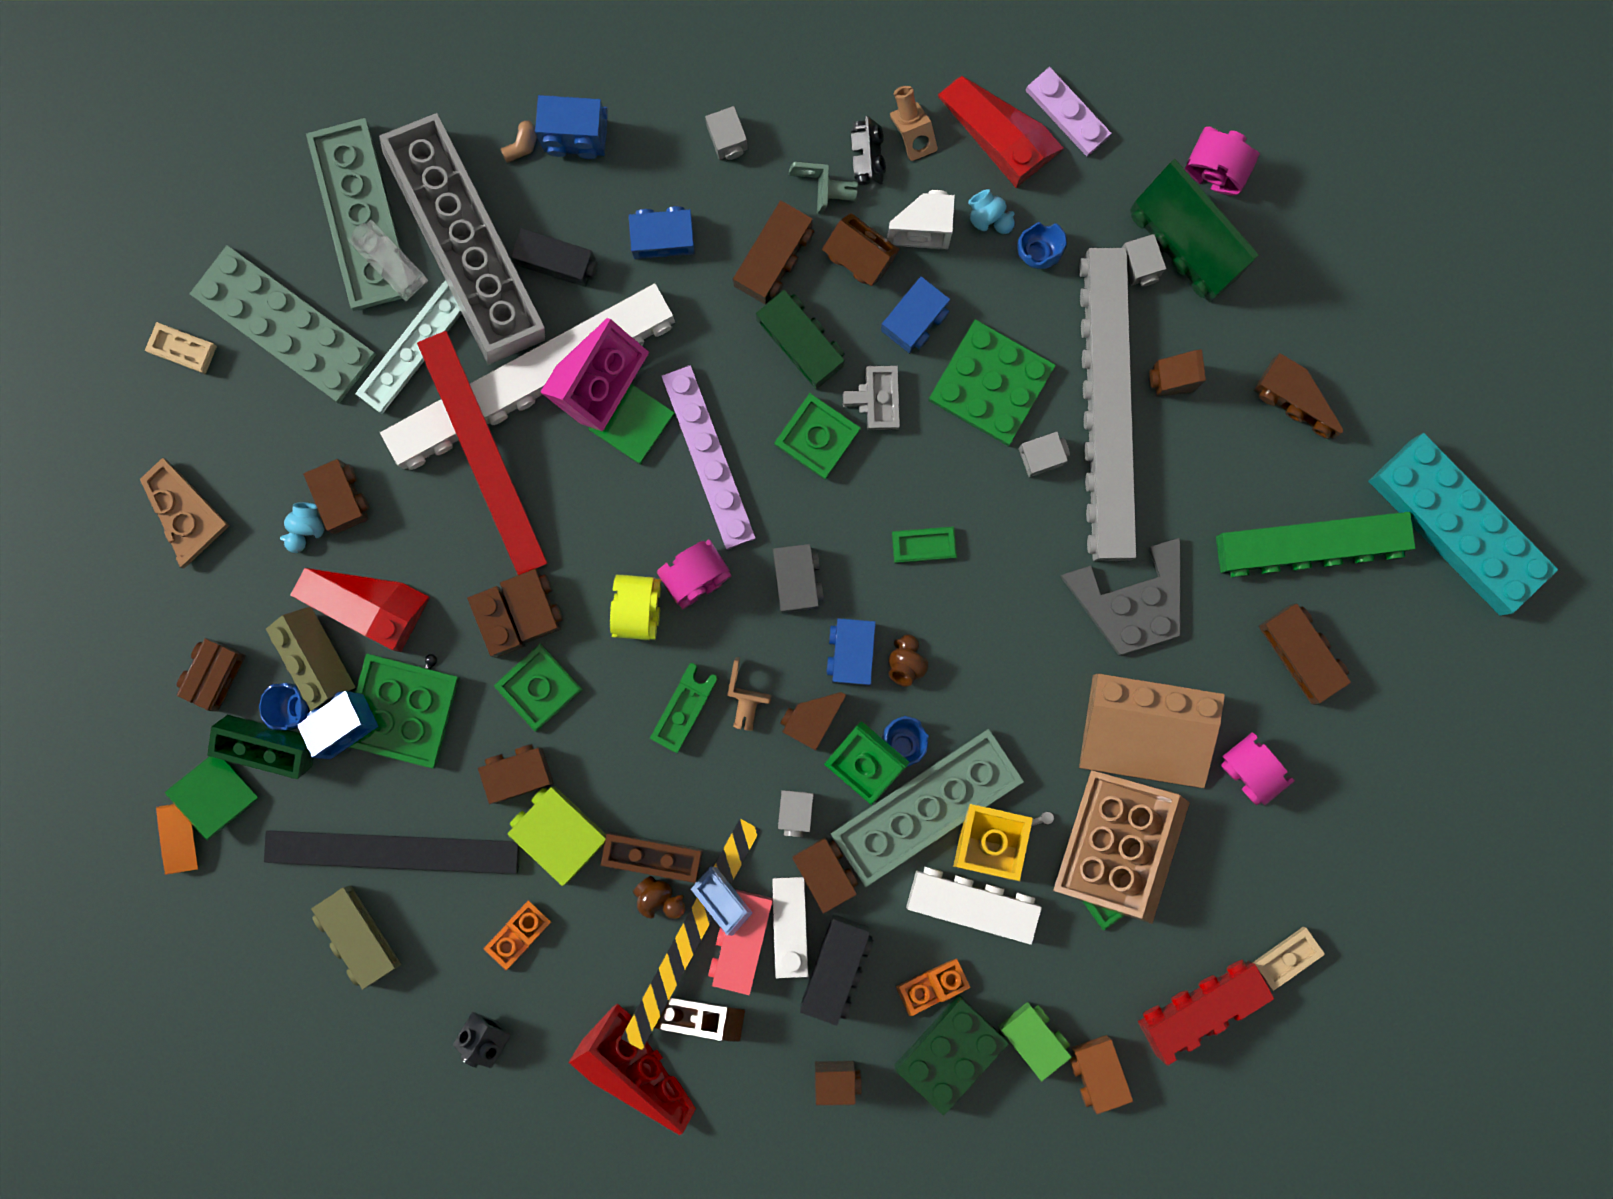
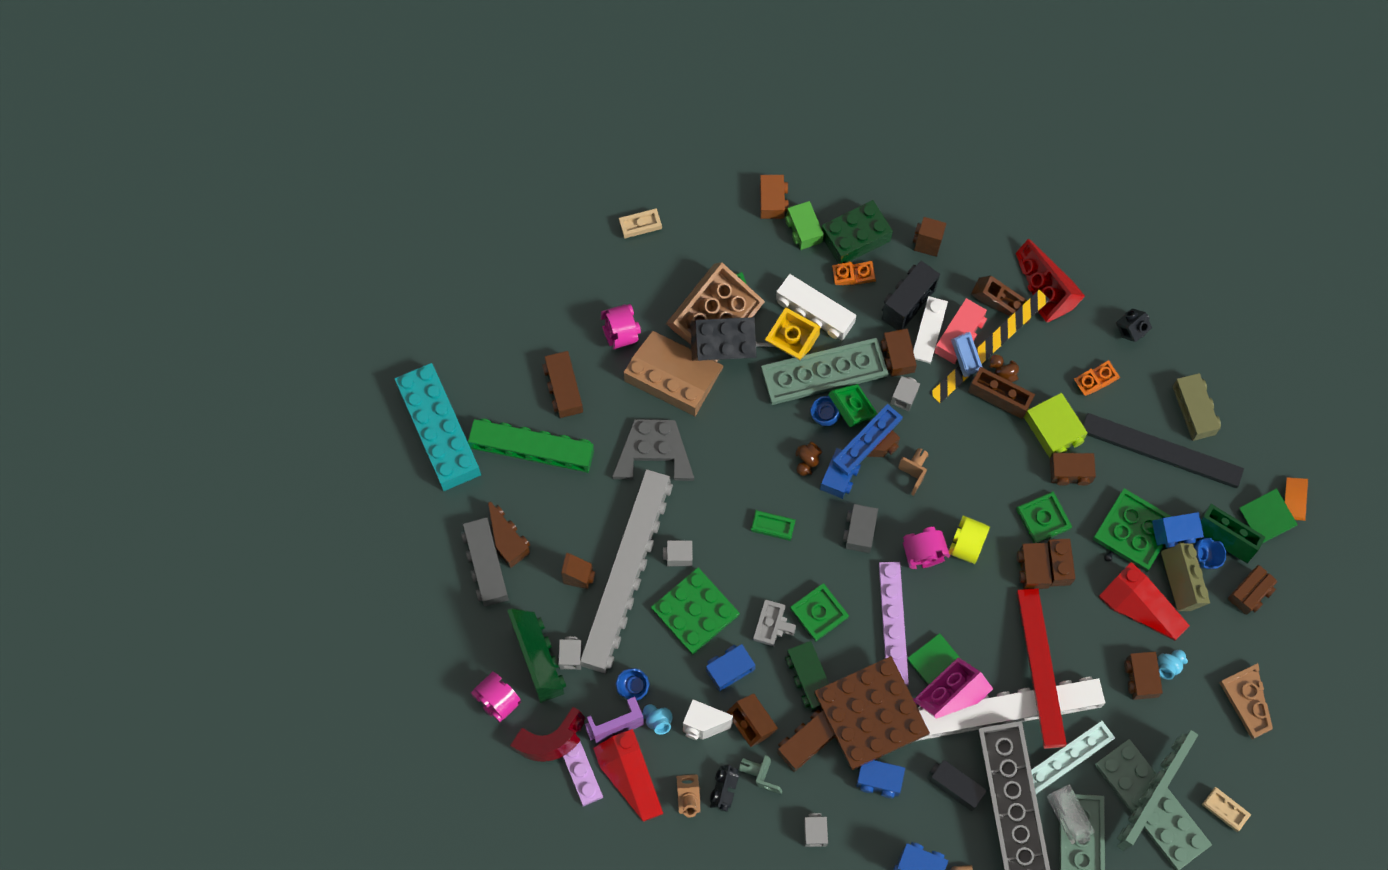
camera: 165 degrees left, 15 degrees down
green plate [649,662,719,754] -> none
red wedge [1138,960,1274,1066] -> none
none -> dark grey brick [461,518,509,607]
none -> dark red arch [510,707,586,762]
none -> medium lavender panel [585,697,644,745]
none -> black brick [690,317,757,361]
none -> reddish brown plate [814,656,930,770]
none -> blue plate [832,404,903,476]
none -> sand green plate [1117,730,1198,851]

